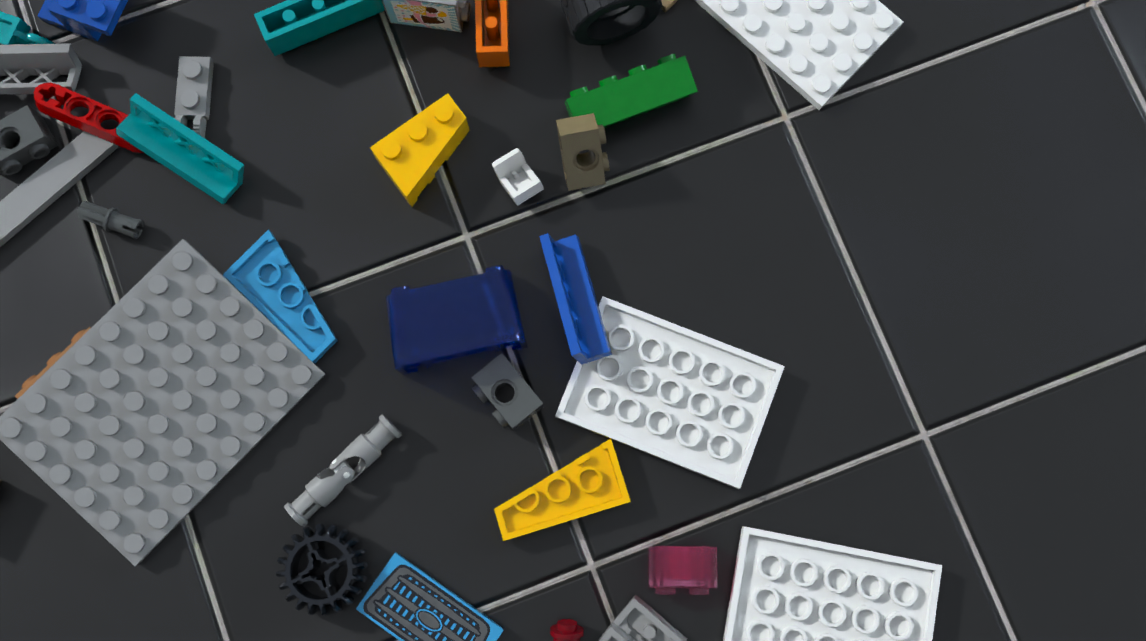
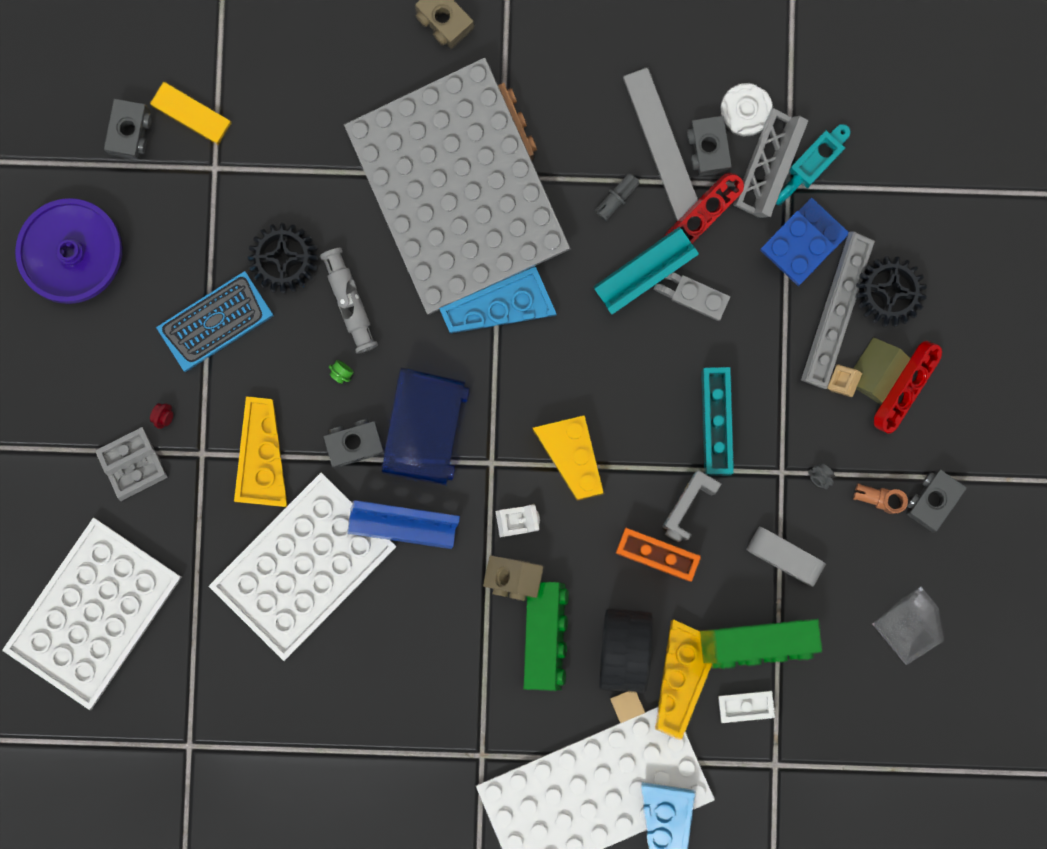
camera: 115 degrees right, 5 degrees up
clear pink brick [647,546,717,595] -> none
none -> bright green plate [329,360,354,384]

